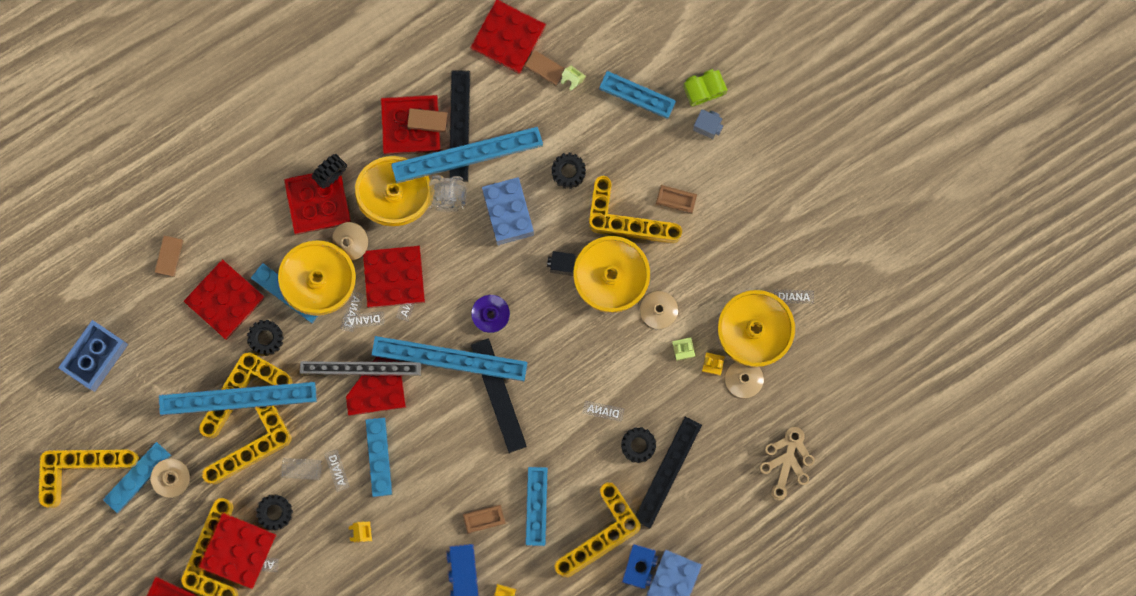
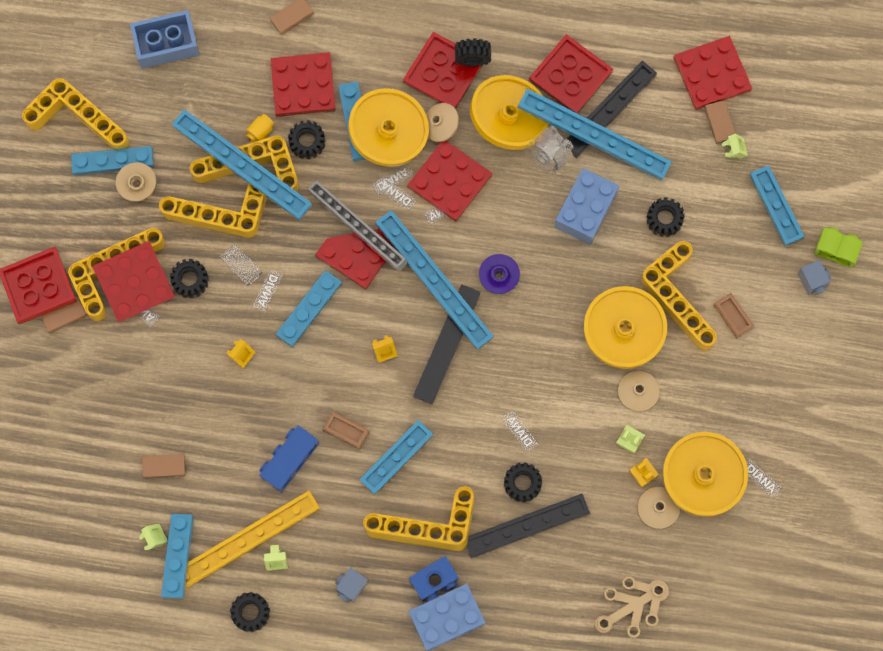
camera: 45 degrees right, 5 degrees down
medium nougat tile [408,109,448,132] -> none
black brick [547,251,575,276] -> none
none -> yellow brick [245,114,275,142]
none -> yellow tile [372,335,398,363]

